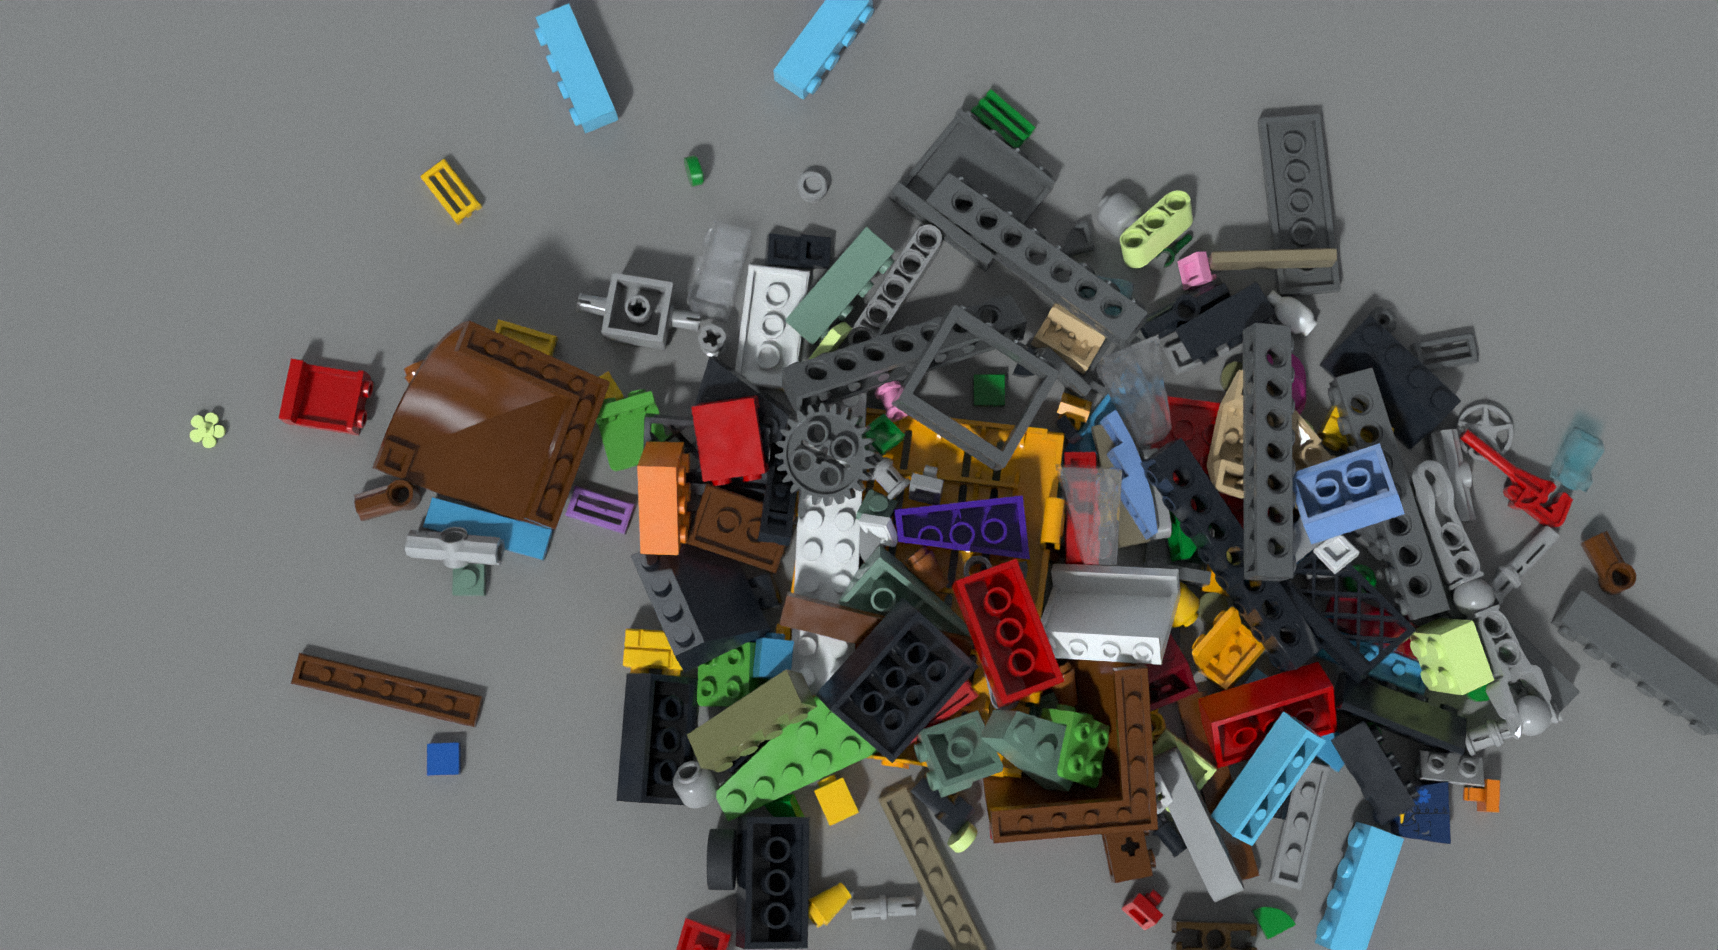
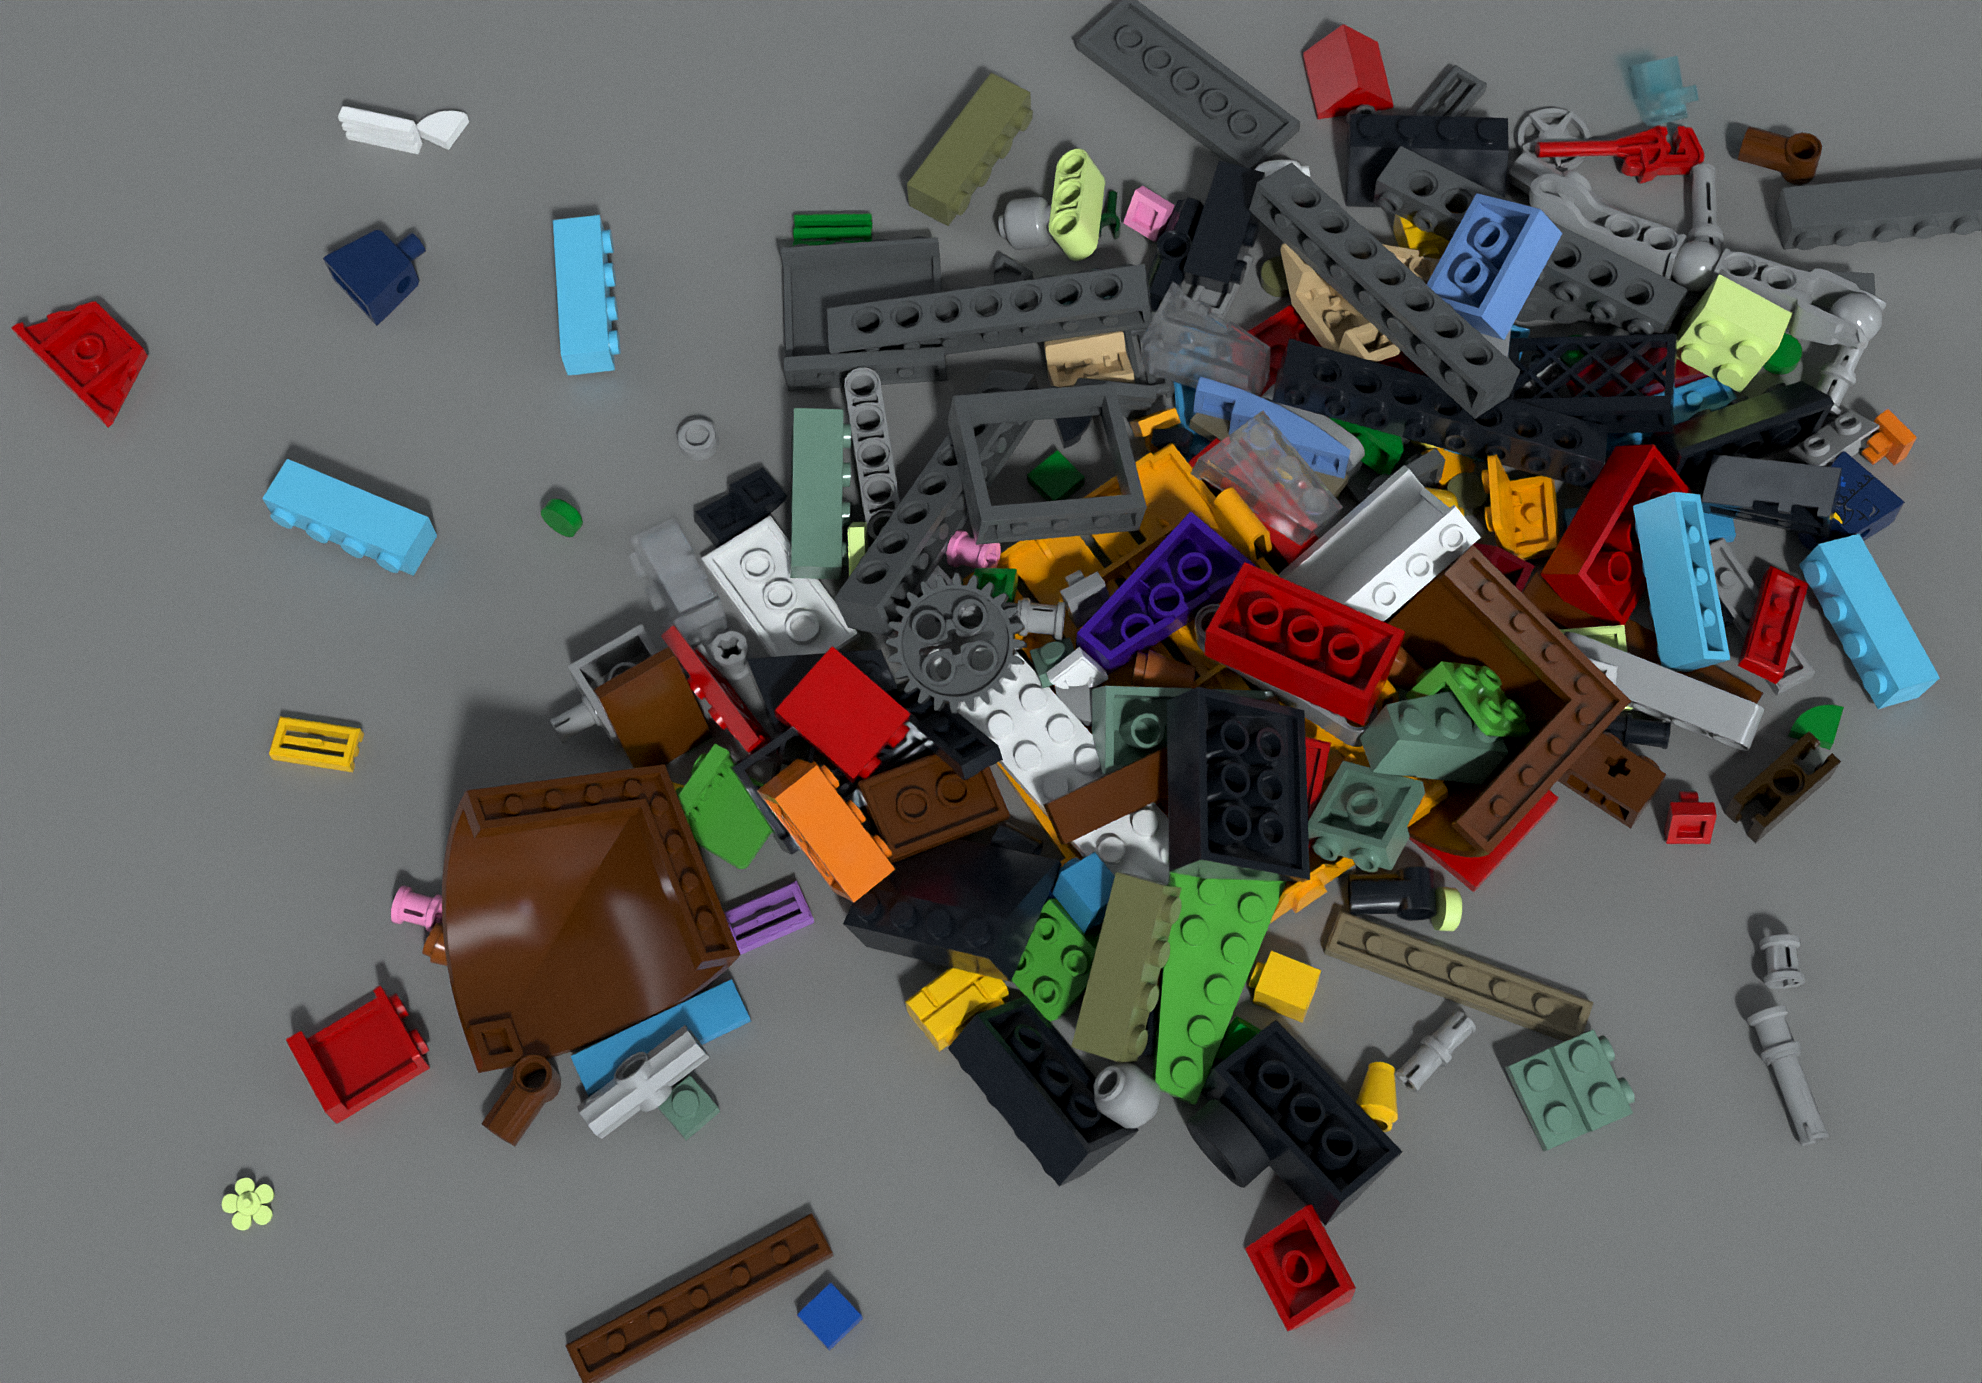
camera: 35 degrees left, 15 degrees down
dark tan tile [1208,248,1337,270] -> none
white tile [1313,534,1359,574] -> none
none -> bright pink bush [391,885,442,932]
none -> reddish brown tile [593,646,713,768]
none -> red wing [661,625,771,753]
none -> olive brick [907,73,1033,226]
none -> red slope [1303,24,1393,120]
none -> red tile [1737,566,1808,684]

